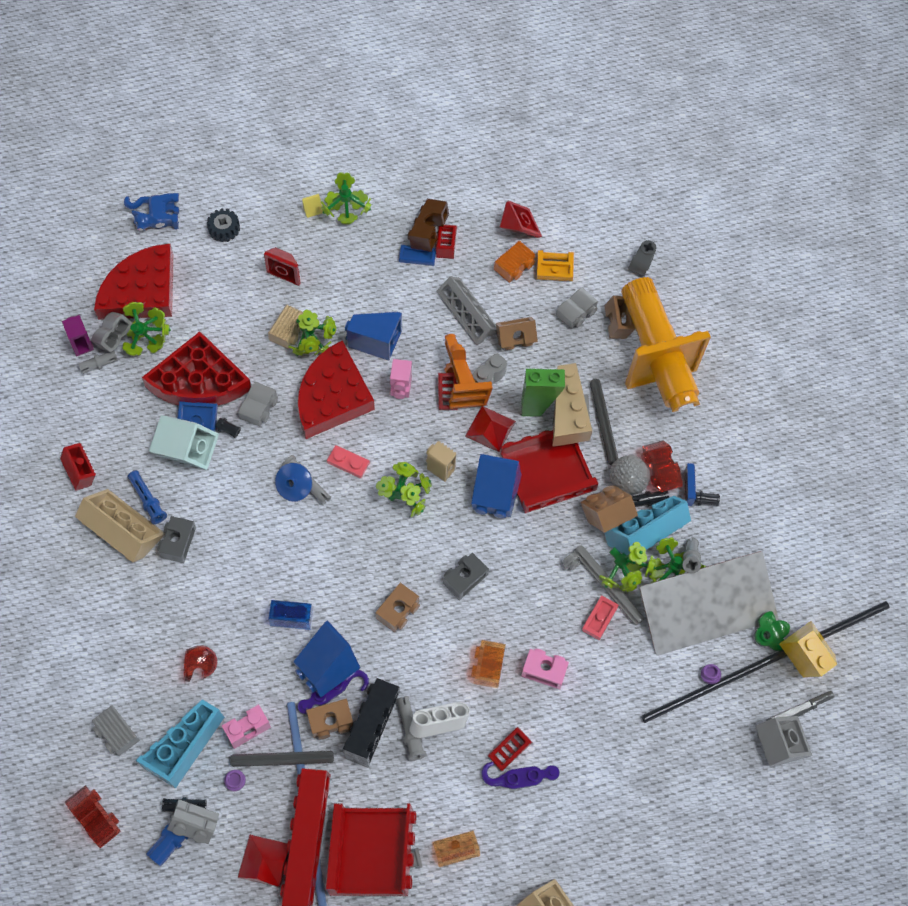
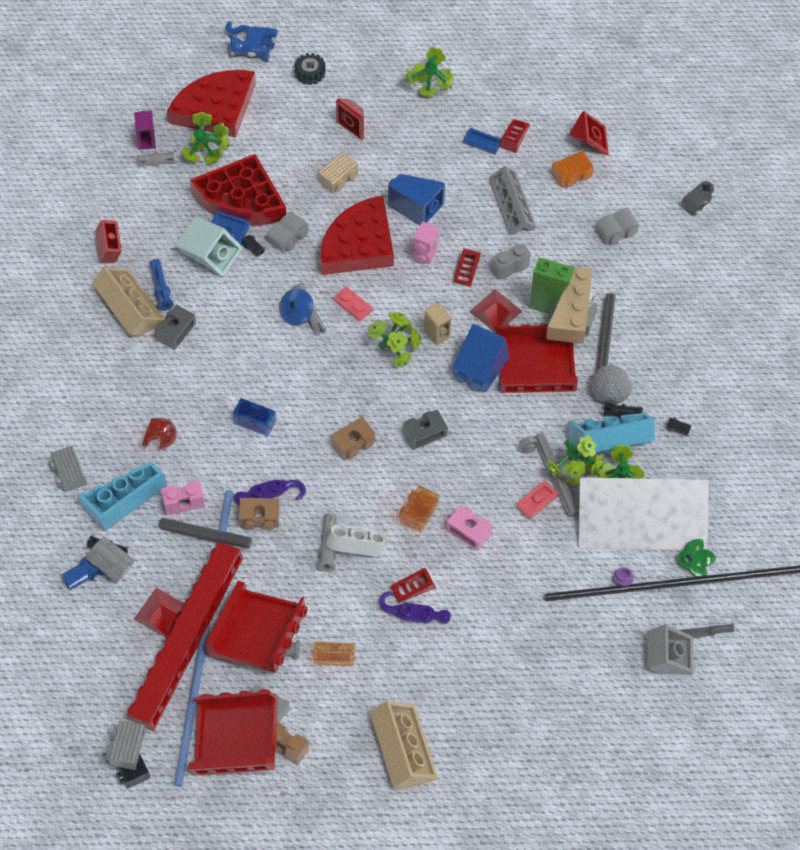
camera: 20 degrees right, 5 degrees down
clear red brick [65,785,121,848] -> none
light grey brick [91,312,132,352] -> none
medium lavender plate [224,770,246,791] -> none
lime plant [288,309,337,356] -> none
blue slope [294,620,361,697] -> none
light yellow slope [302,194,323,218] -> none
black wedge [342,678,400,768] -> none
reddish brown arch [408,198,449,252] -> none
orange piece [444,334,493,409] -> none
medium nougat brick [496,317,538,350] -> none
light orange plate [537,250,574,281] -> none
medium nougat brick [581,485,638,533] -> none
medium nougat brick [604,295,635,339] -> none
light orange piece [621,277,711,412] -> none
clear red brick [641,440,683,492] -> none
light grey pin [683,537,701,573] -> none
blue tile [684,463,696,506] -> none
yellow slope [780,621,837,678] -> none

